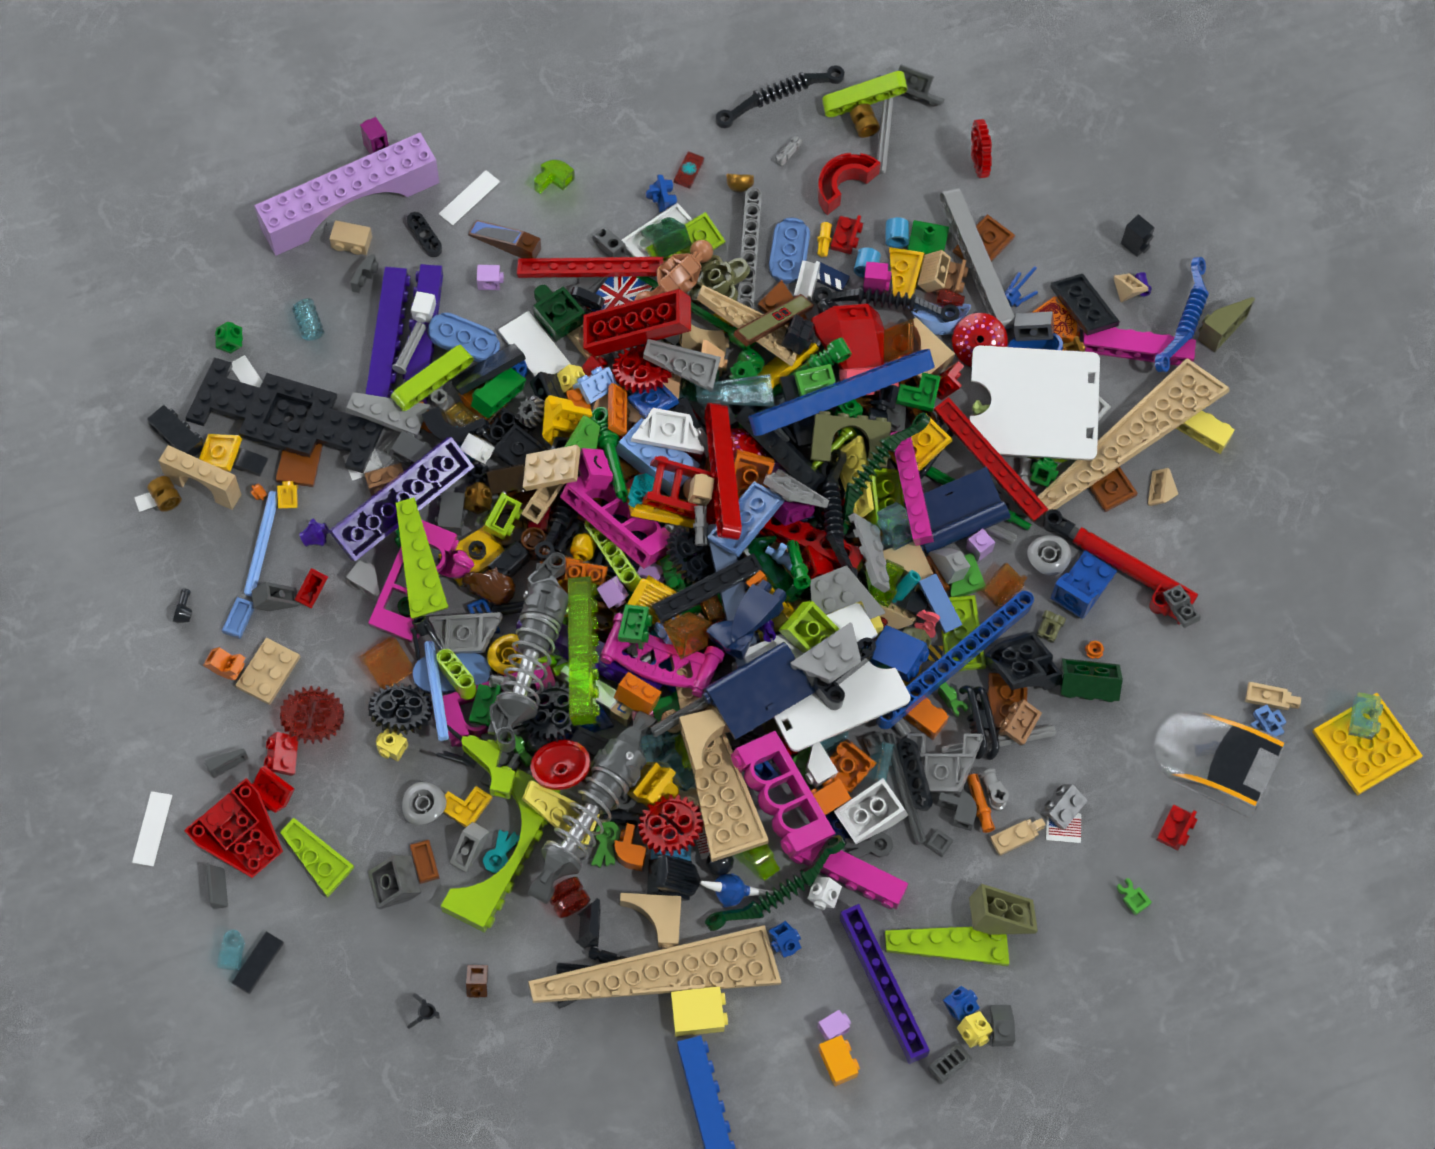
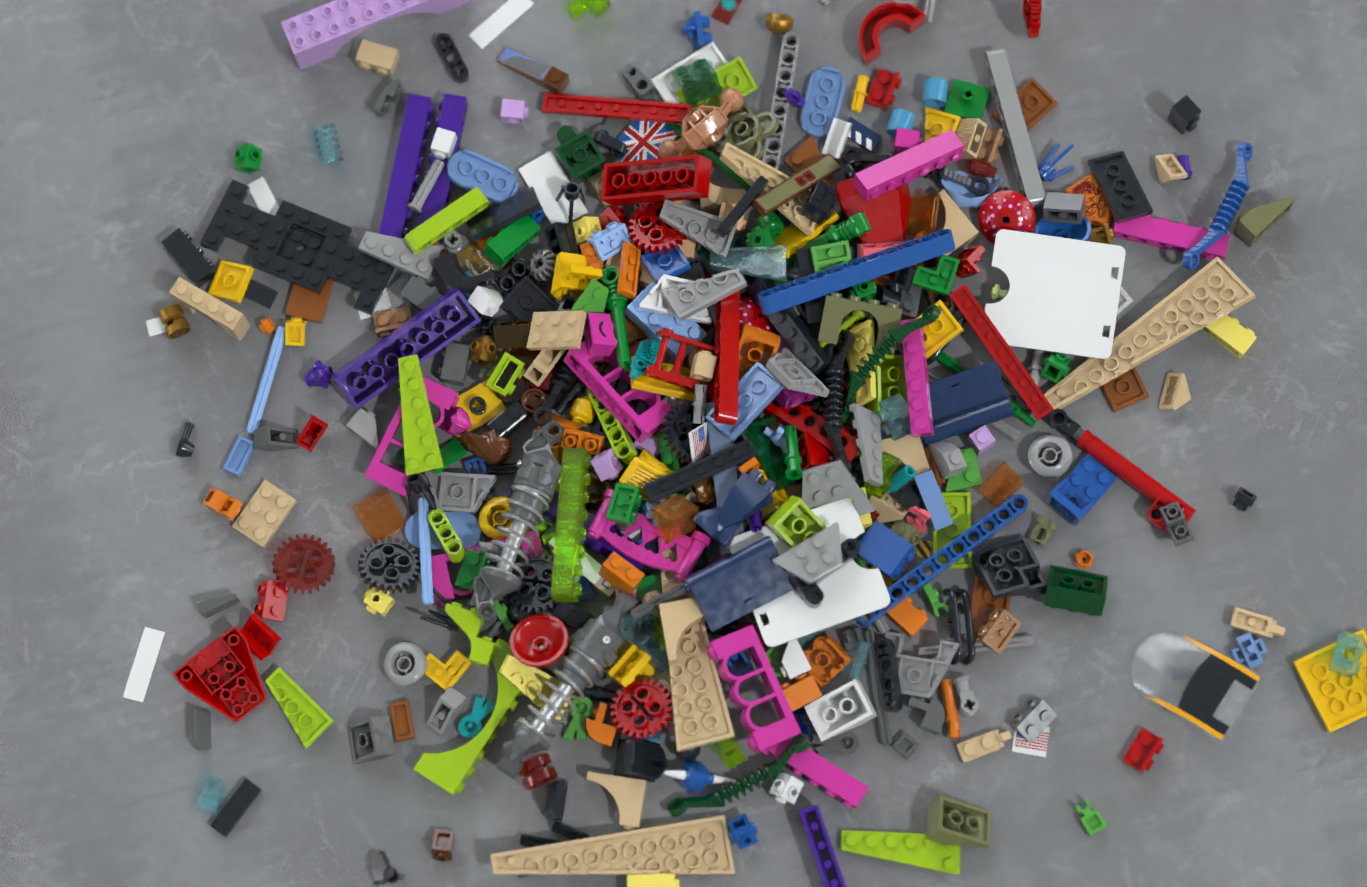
camera: 15 degrees right, 10 degrees up
none -> green tile [432,439,467,474]
none -> black plant [555,182,586,226]
none -> light grey wing [661,268,747,322]
none -> sticker [688,422,710,463]
none -> black beam [716,175,769,238]
none -> dark purple axle [783,87,806,108]
none -> brick [854,130,964,201]
none -> black tile [1233,486,1257,512]

